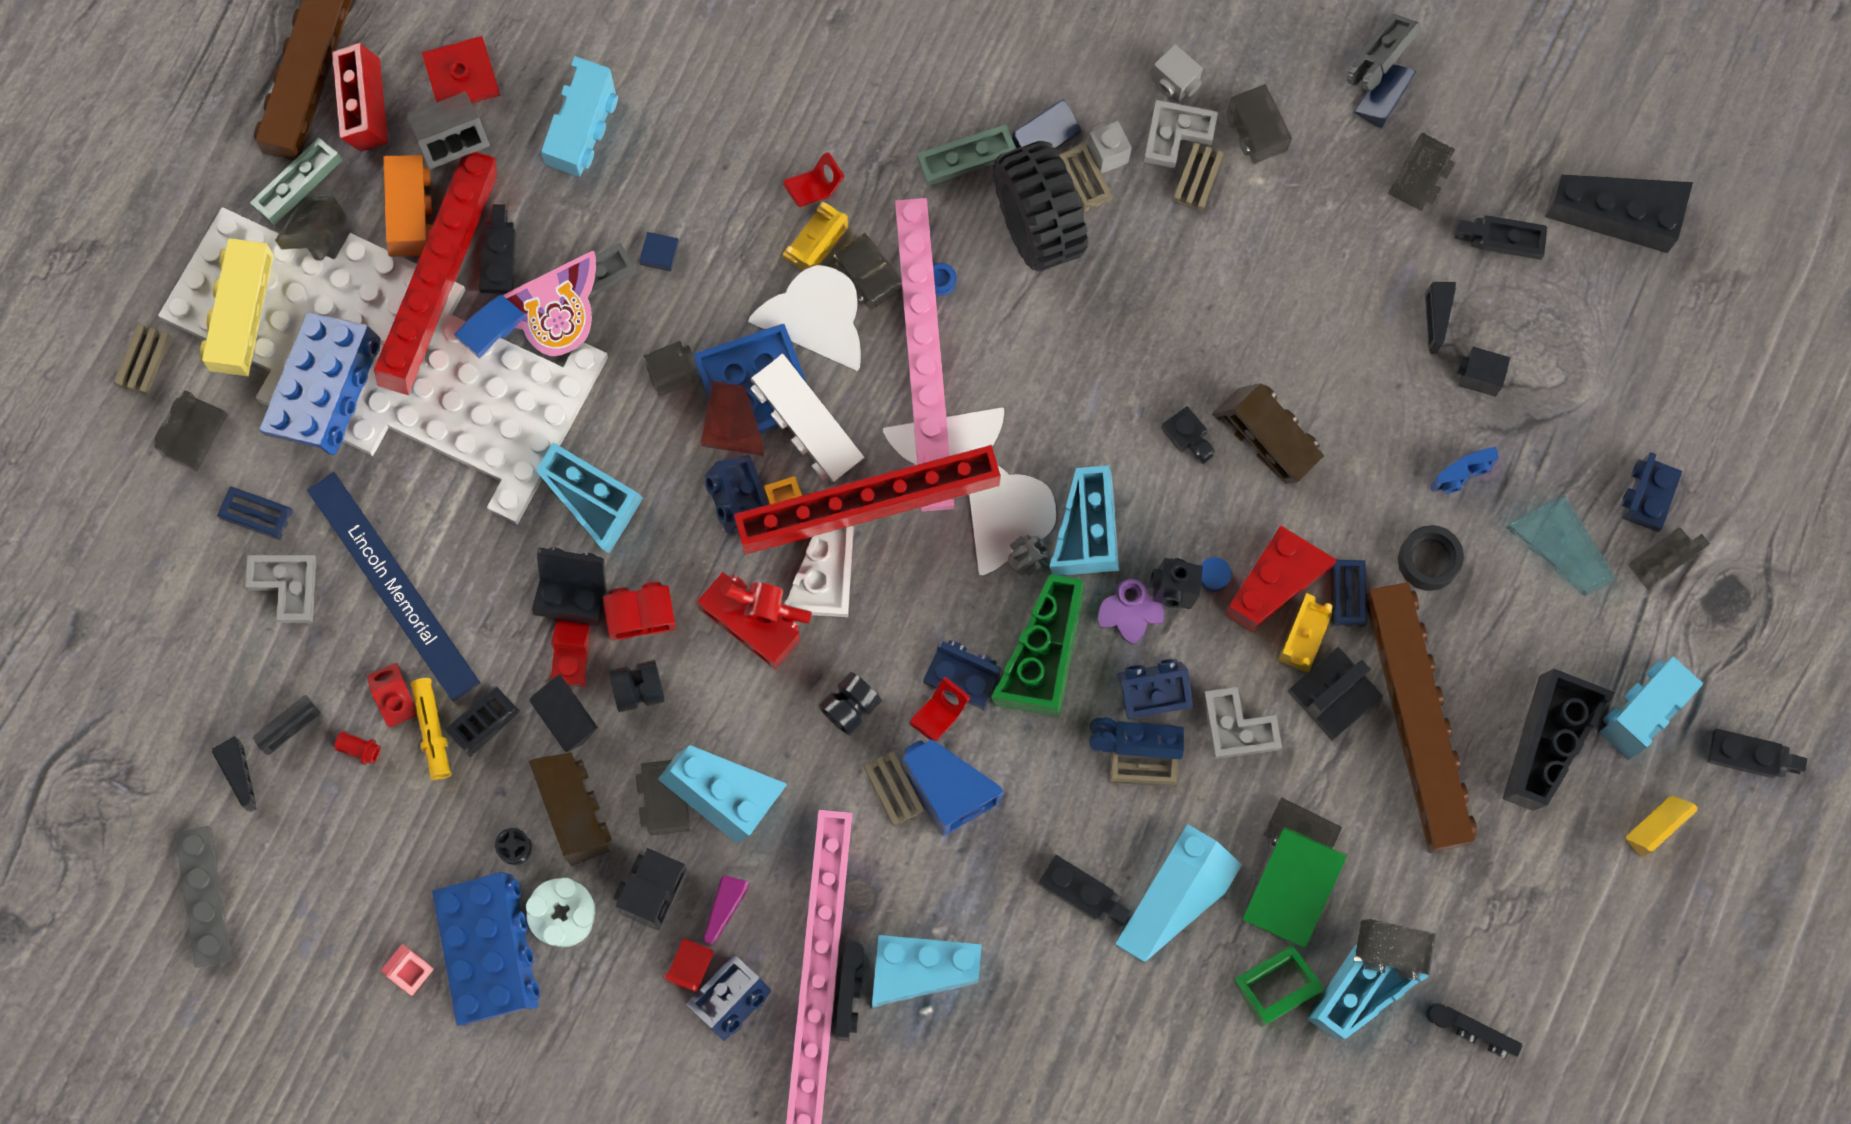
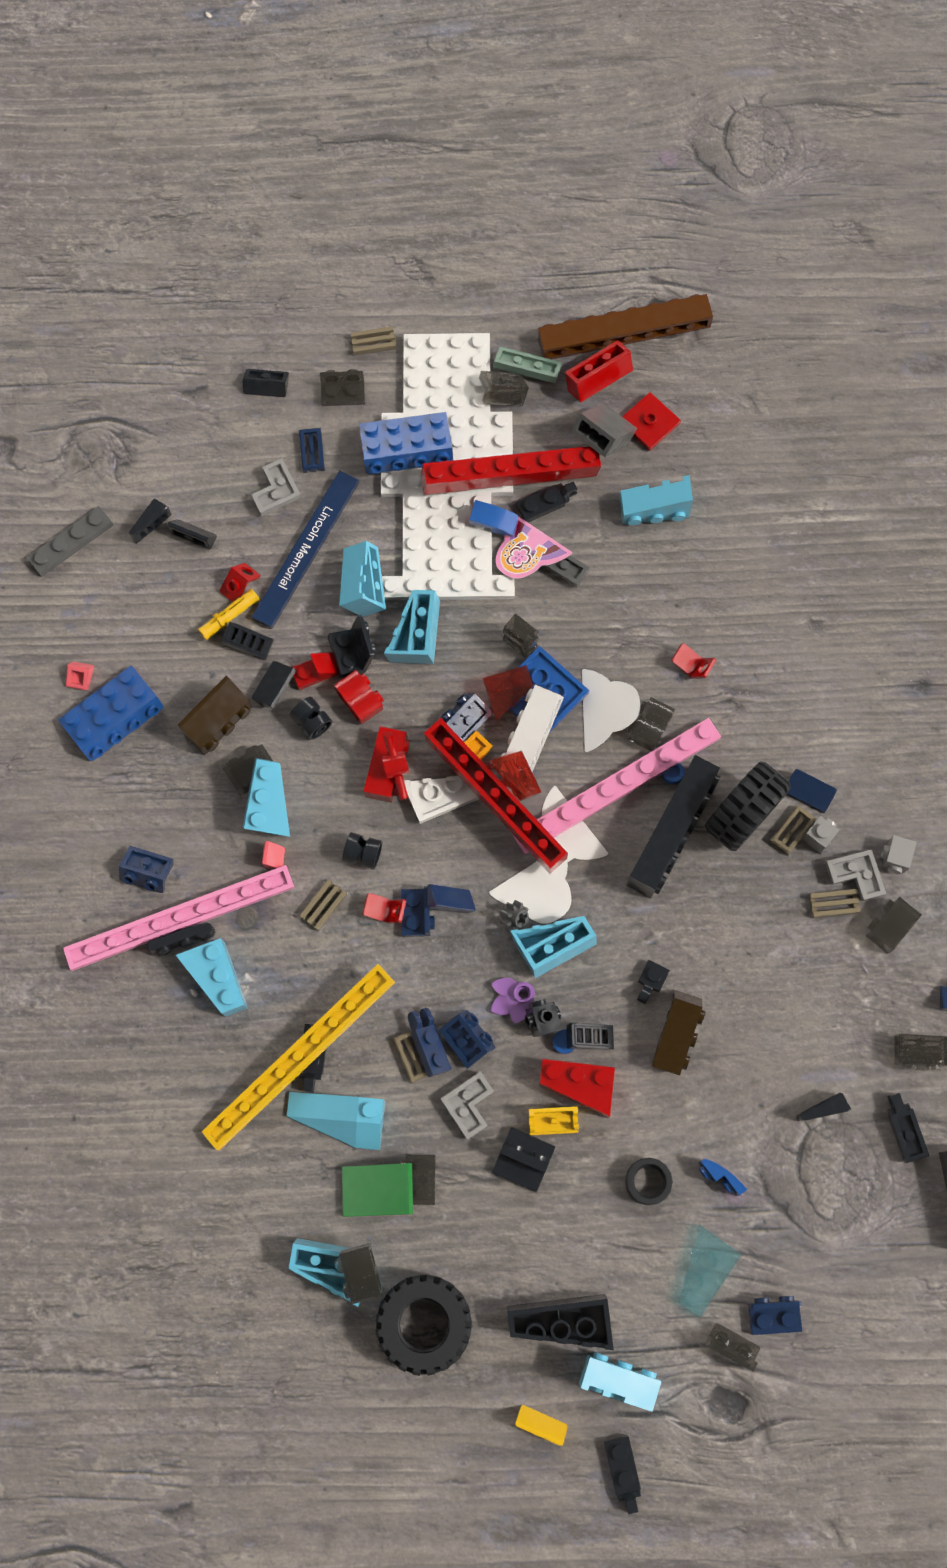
camera: 70 degrees right, 0 degrees up
light yellow brick [200,238,274,376] -> none
red pin [334,731,381,765] -> none
orange brick [383,155,432,257] -> none
black wheel [495,828,532,865] -> none
light aqua plate [526,878,596,947] -> none
black brick [614,848,687,931] -> none
dark blue tile [639,232,679,271] -> none
red bracket [663,939,714,994] -> none
magenta slope [703,875,750,947] -> none
yellow hinge [782,202,848,271] -> none
blue slope [902,739,1004,837] -> none
sand green plate [917,124,1016,186] -> none
green wedge [991,574,1085,717] -> none
green tile [1234,945,1324,1027] -> none
dark blue tile [1331,560,1367,627] -> none
reddish brown brick [1366,582,1477,853] -> none
black hinge [1426,1003,1523,1060] -> none
black brick [1456,346,1511,397] -> none
none -> yellow plate [202,964,396,1151]
none -> black slope [242,369,289,397]
none -> coral slope [262,841,285,869]
none -> medium azure wedge [339,541,386,617]
none -> black tyre [375,1275,472,1376]
none -> dark blue slope [427,884,475,913]
none -> clear red wing [486,750,541,801]
none -> black slope [566,1023,614,1050]
none -> black brick [626,755,721,898]

